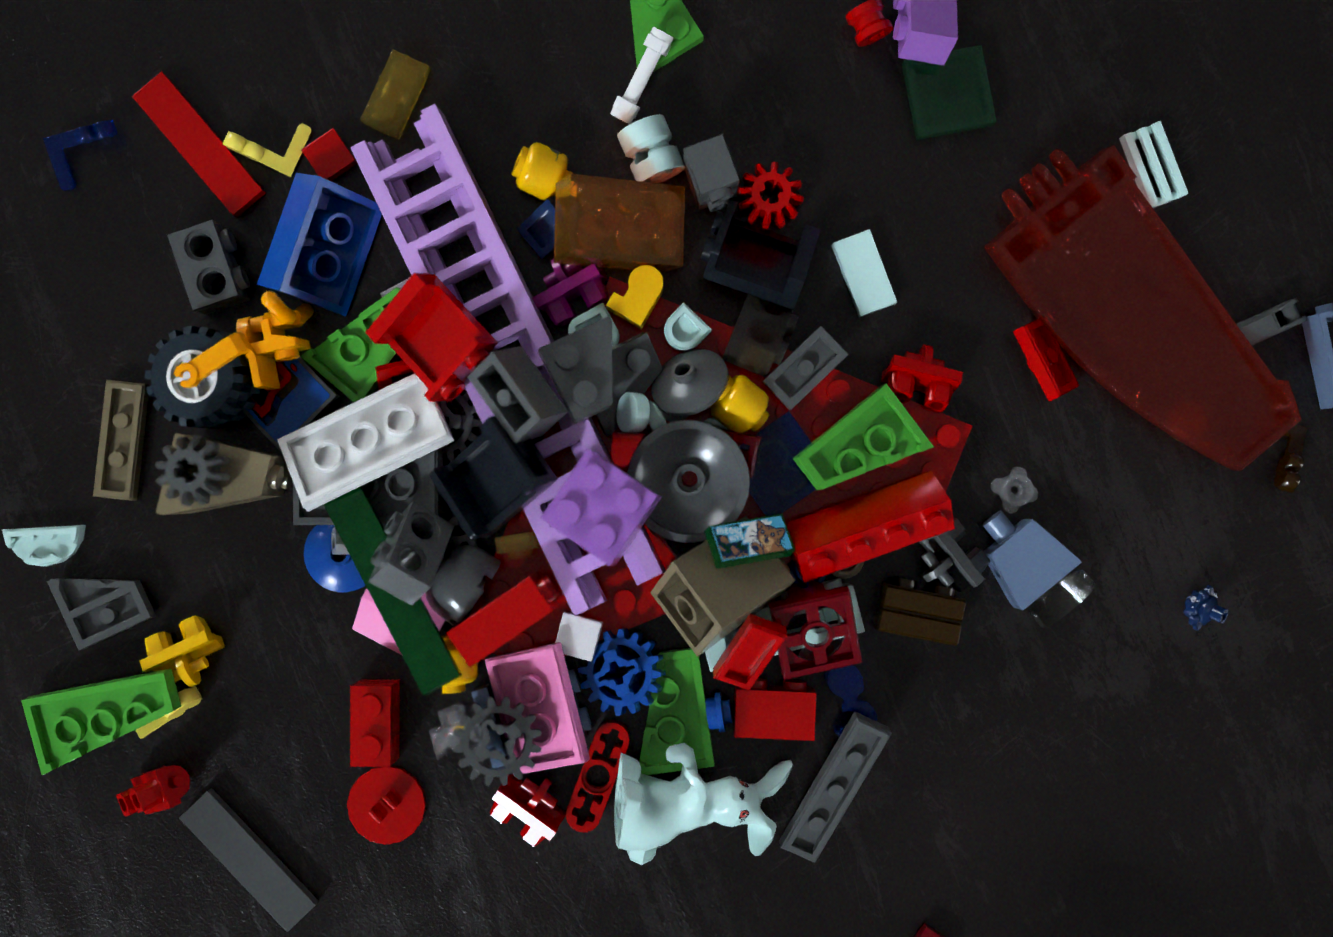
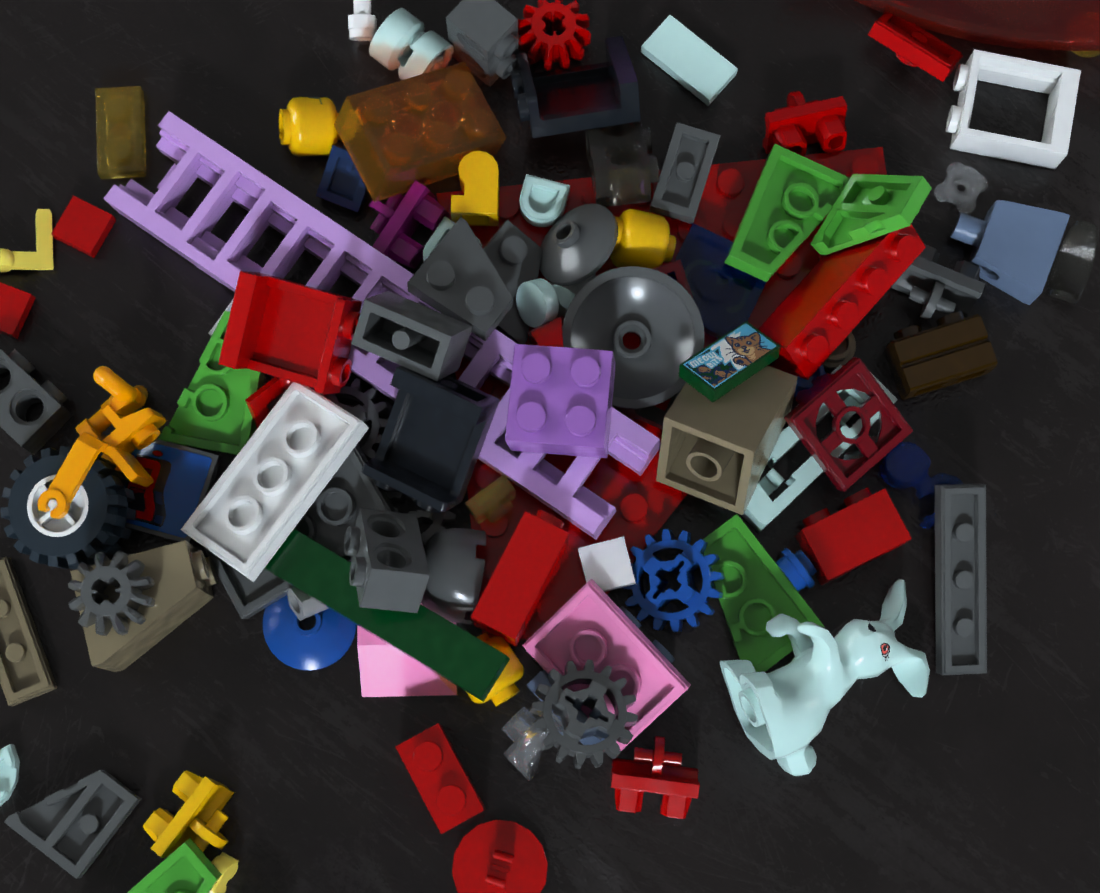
camera: 30 degrees left, 10 degrees down
blue slope [257,173,382,316] -> none
red beam [566,720,630,833] -> none
red tile [713,614,787,690] -> none
none -> bright green wing [810,174,932,255]
none -> white window [946,49,1081,170]

